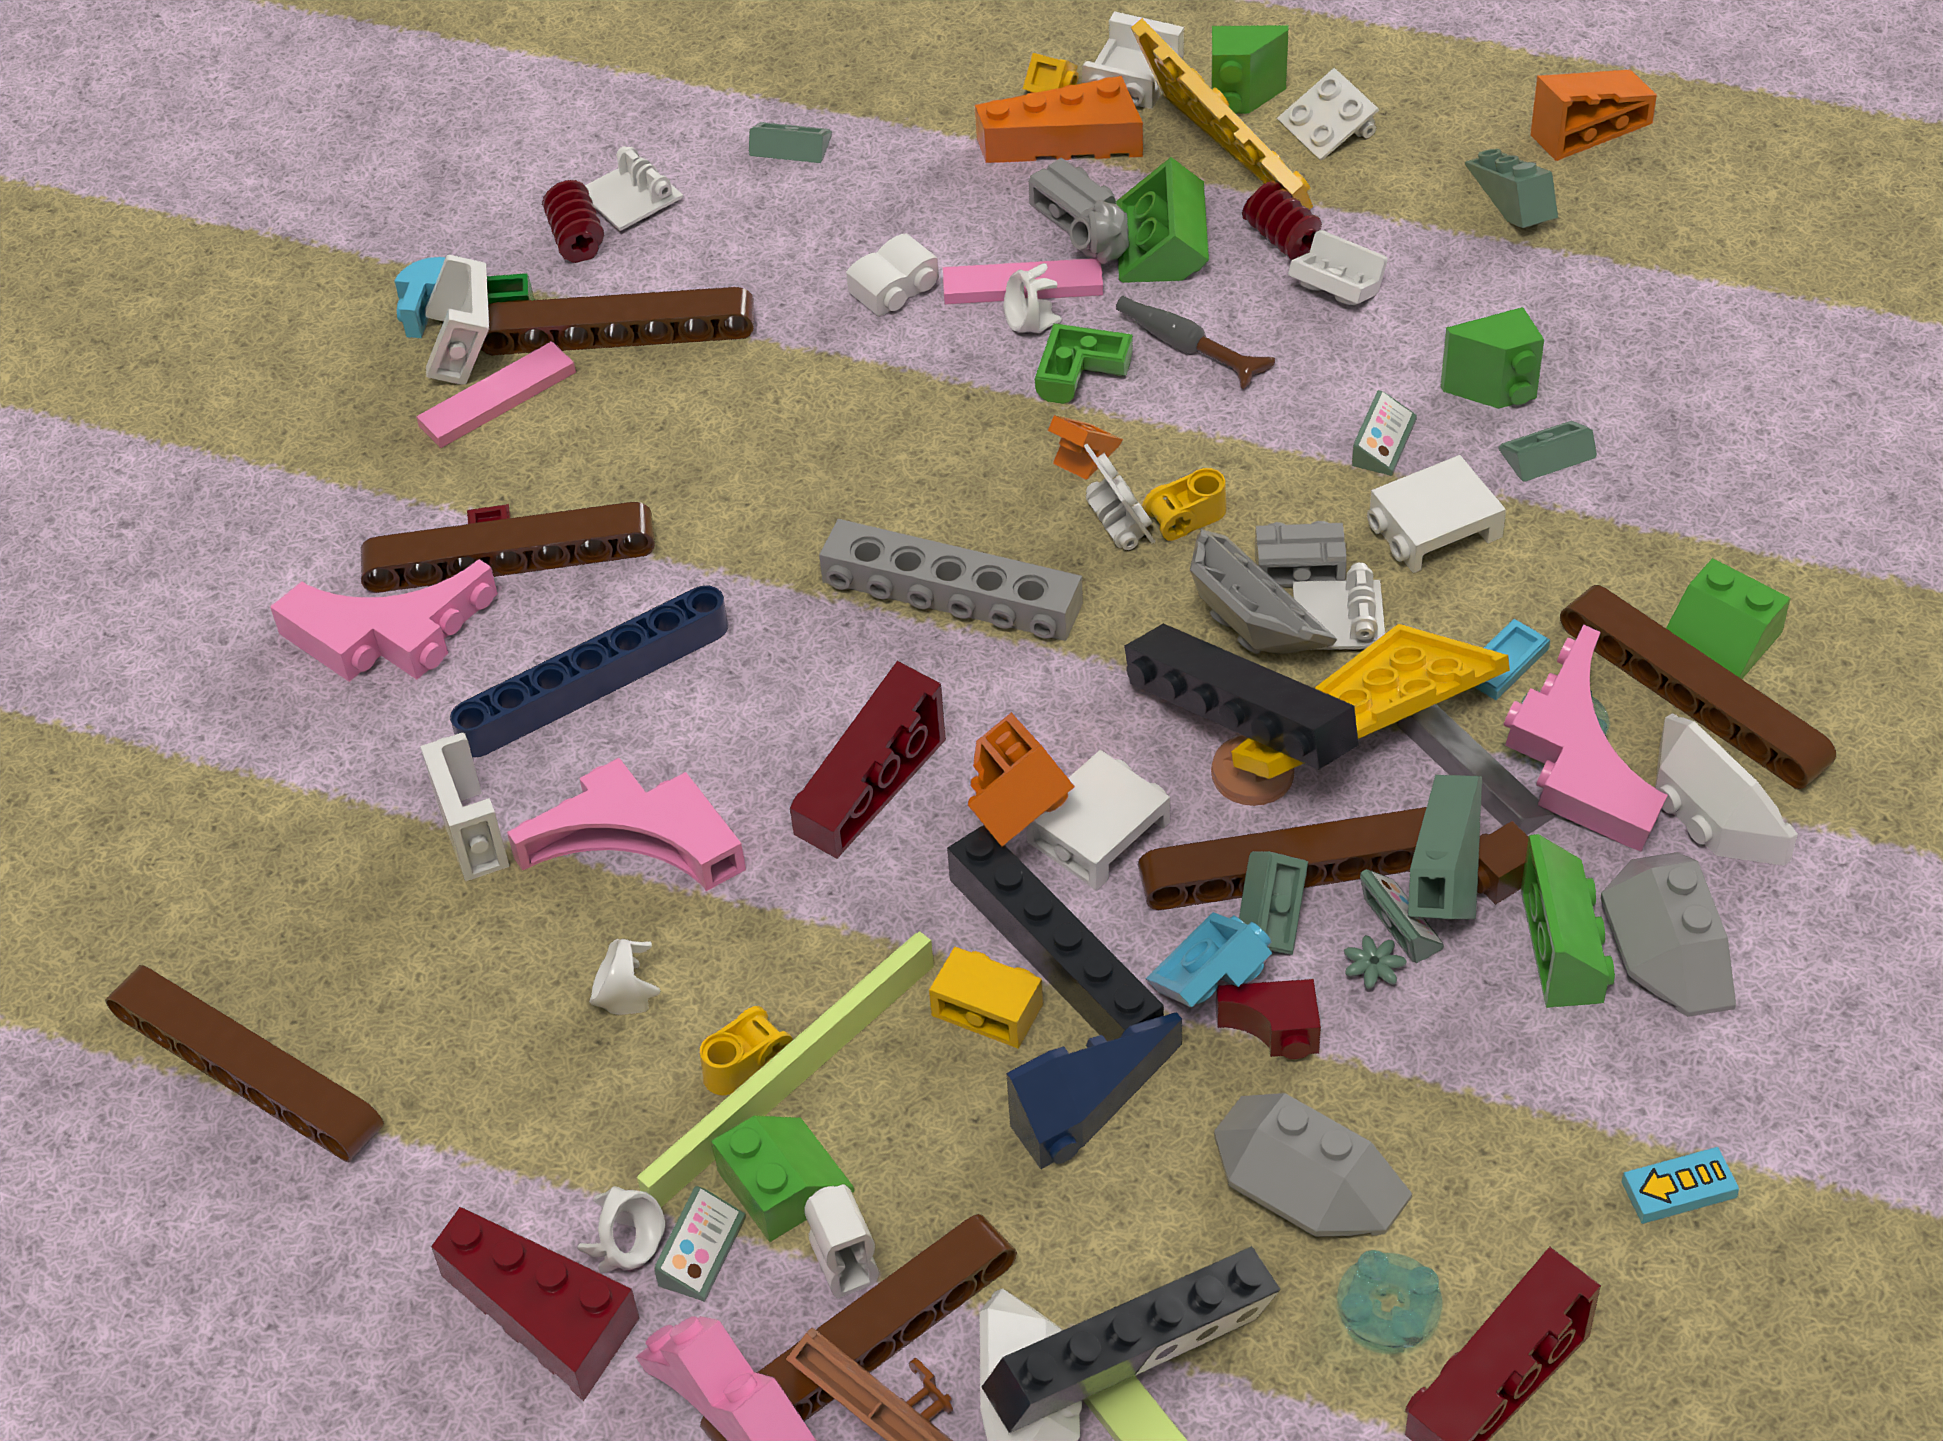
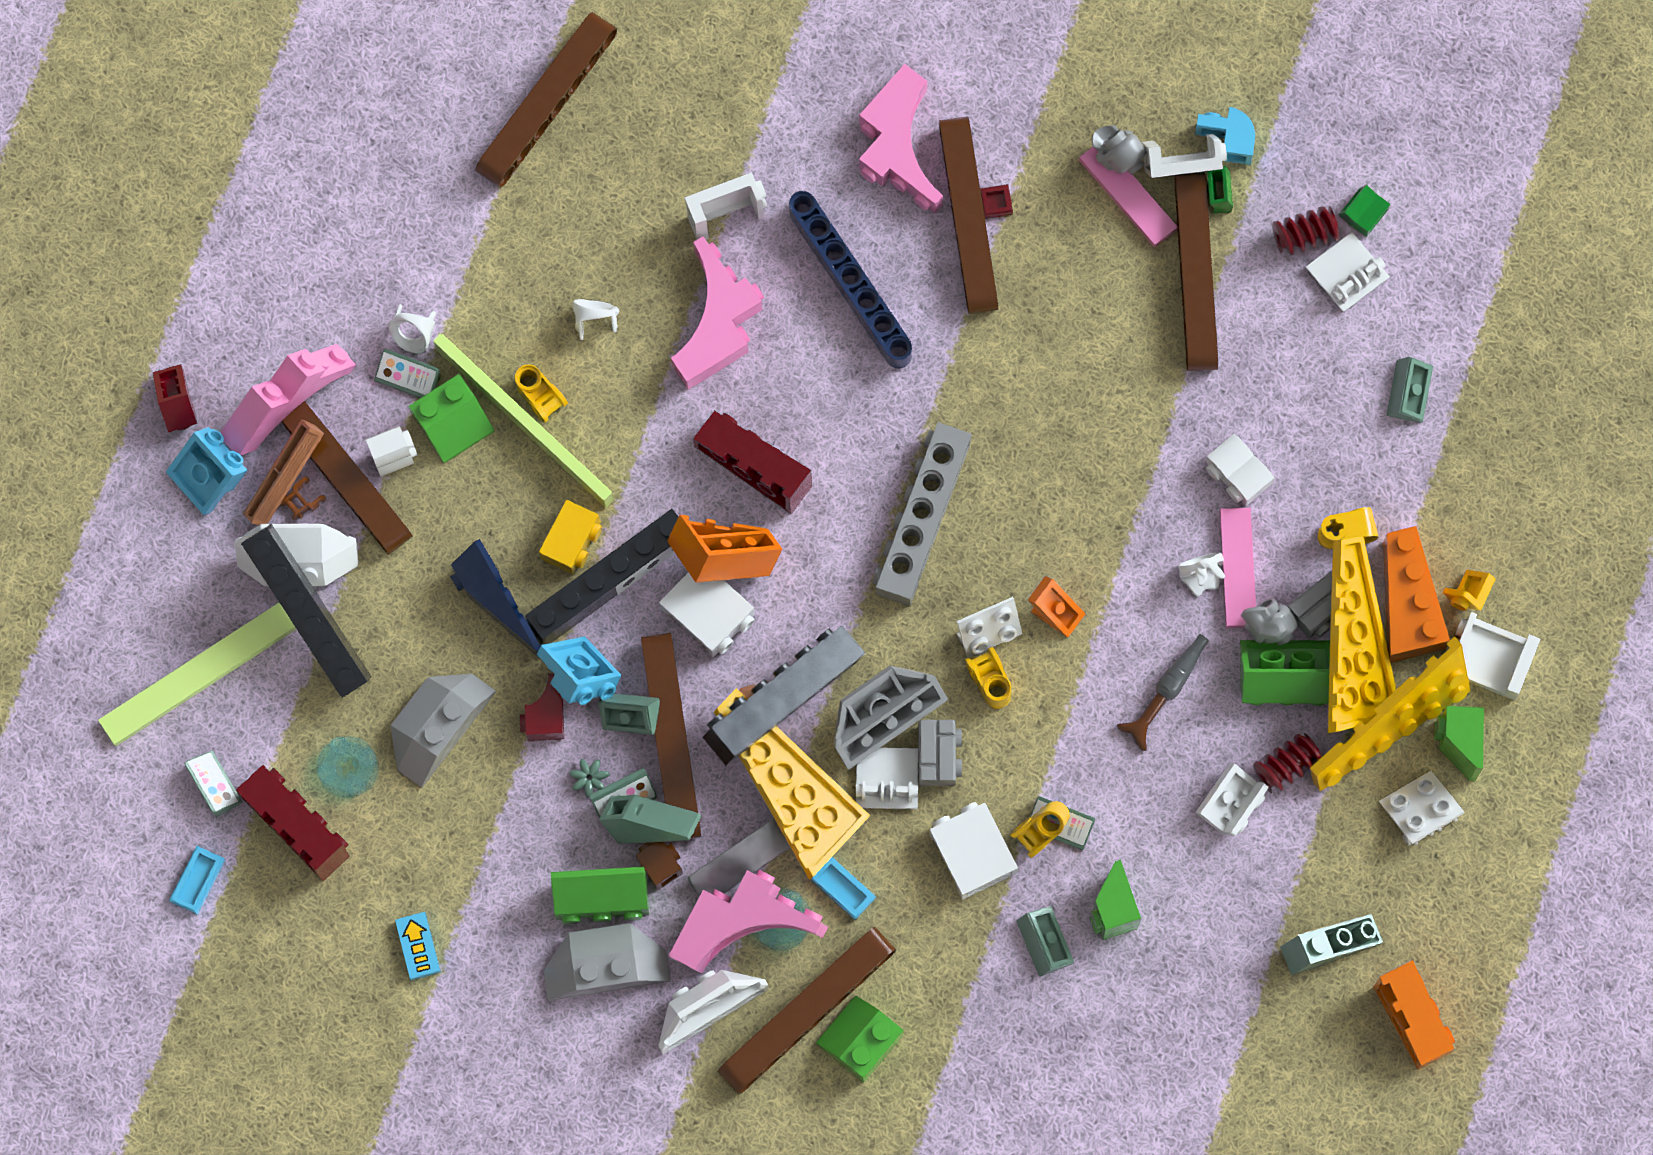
camera: 90 degrees right, 25 degrees up
dark red wedge [431,1207,640,1401] -> none
bright green brick [1034,323,1133,404] -> none
none -> yellow piece [1010,801,1070,858]
none -> light grey head [1091,125,1146,174]
none -> yellow piece [1317,507,1379,549]
none -> yellow wing [1328,535,1396,733]
none -> green piece [1338,185,1390,237]

